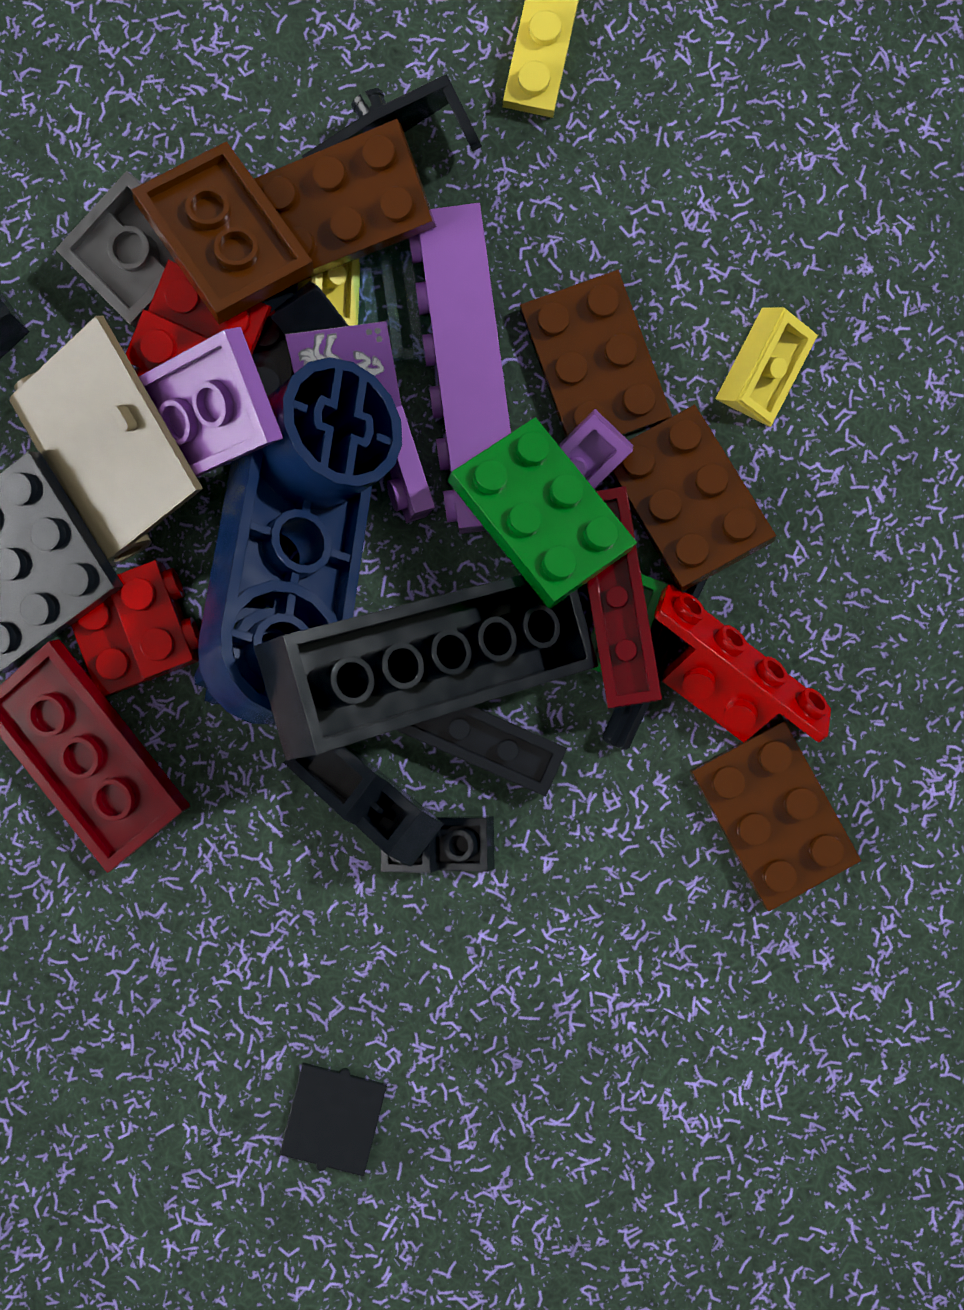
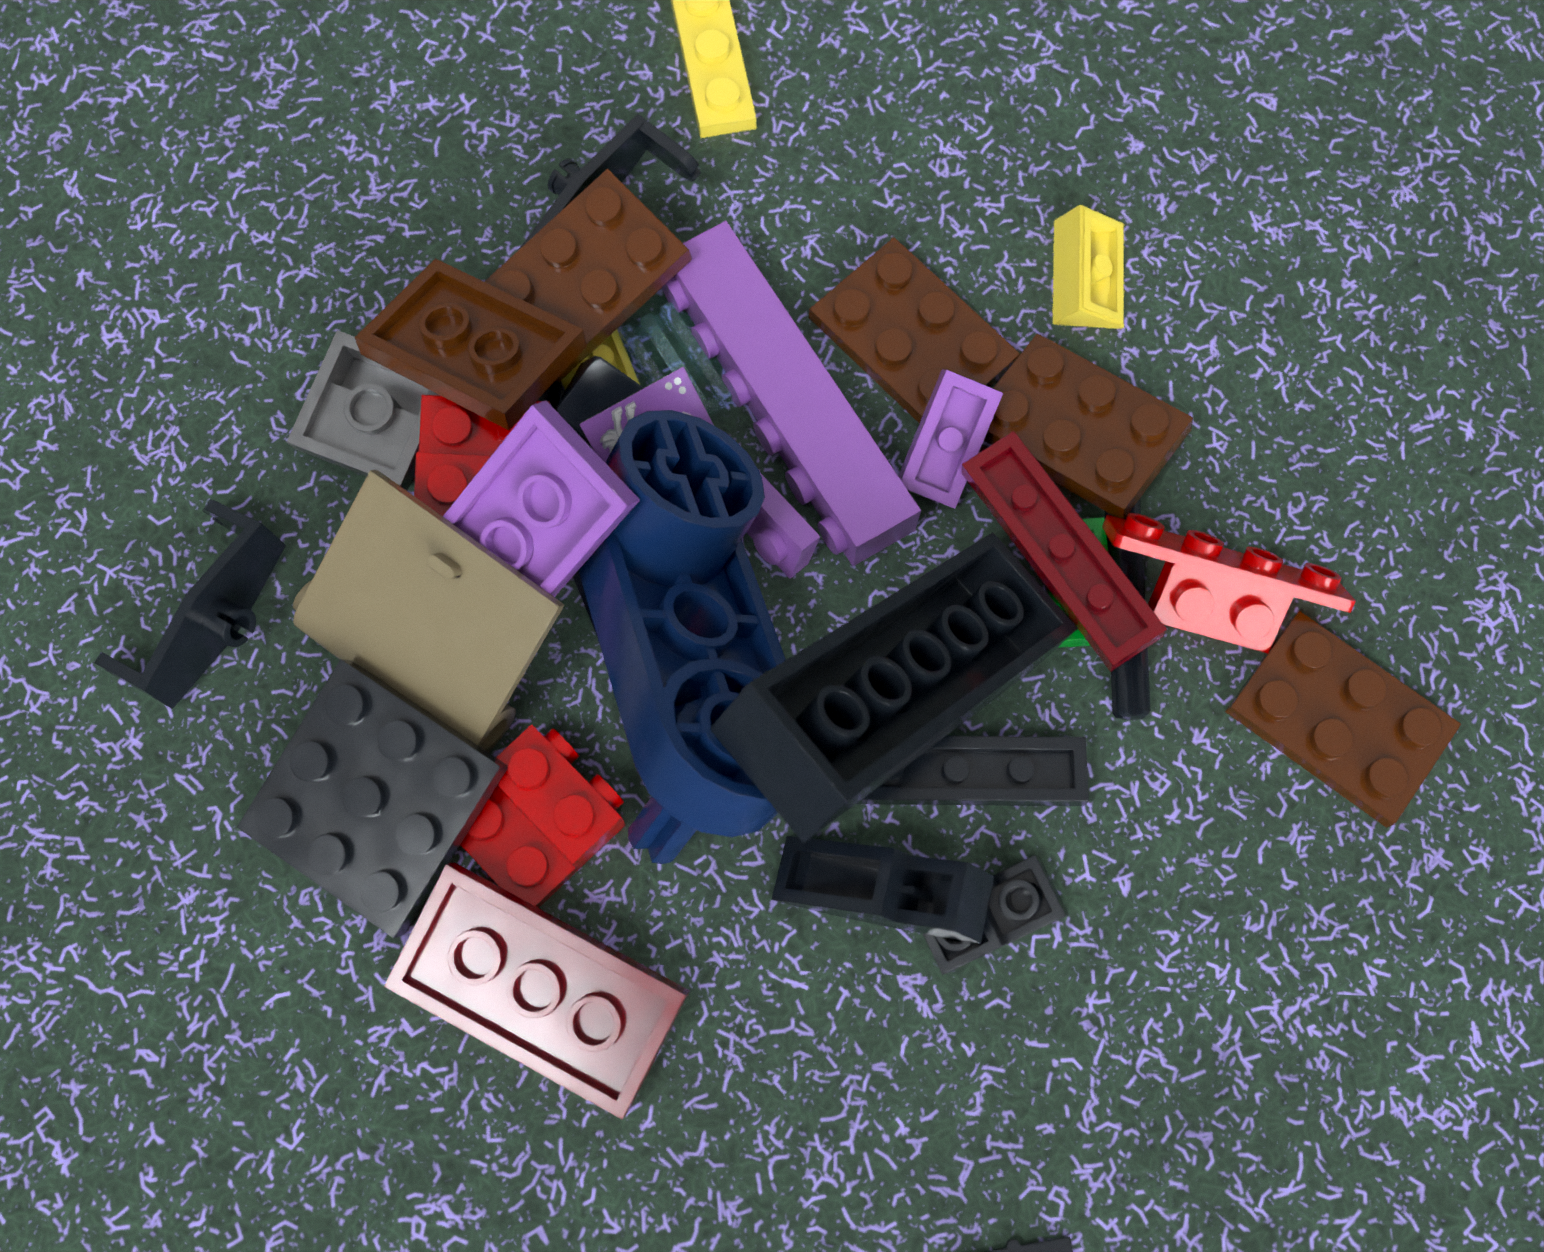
camera: 30 degrees left, 15 degrees down
green plate [448,417,637,609] -> none

